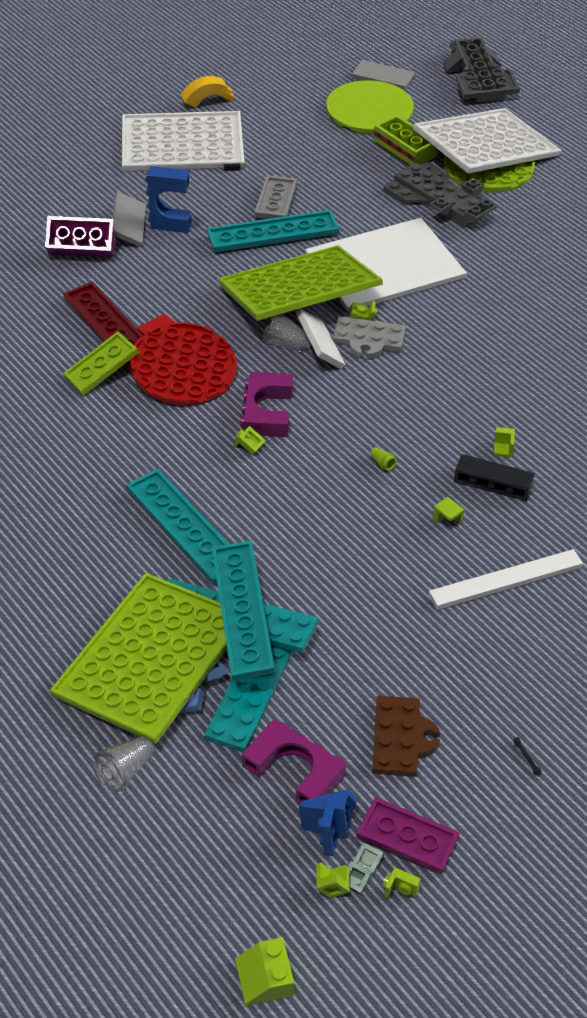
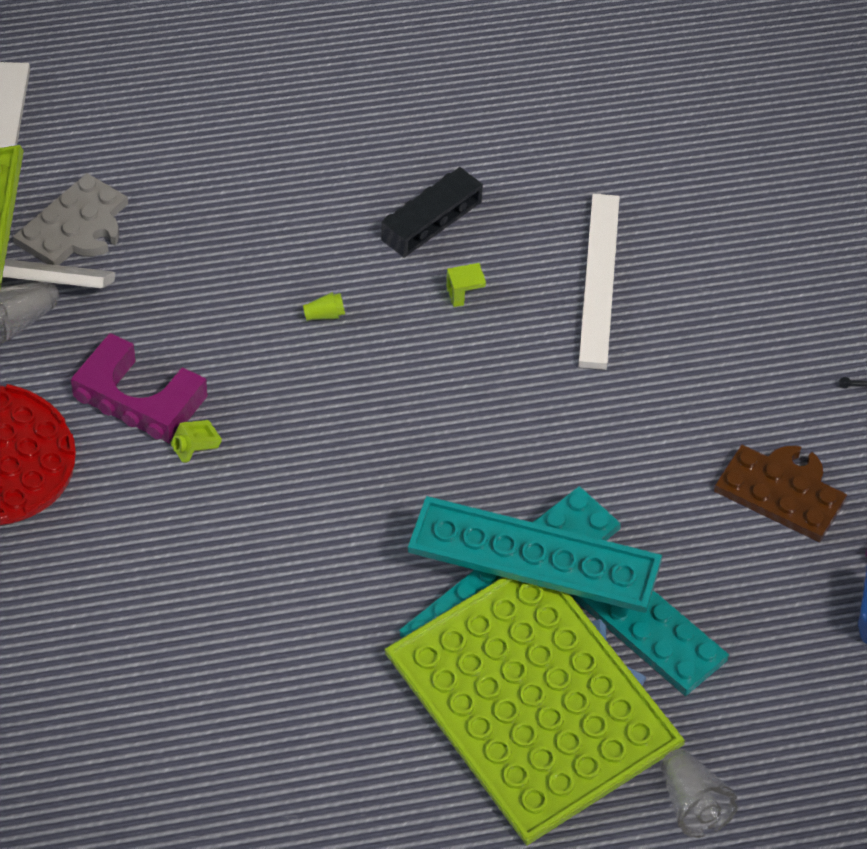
camera: 65 degrees left, 5 degrees up
teal plate [126,468,229,585] -> none
magenta arch [242,719,346,804] -> none
lime bracket [349,301,377,320] -> none
lime panel [494,427,515,458] -> none

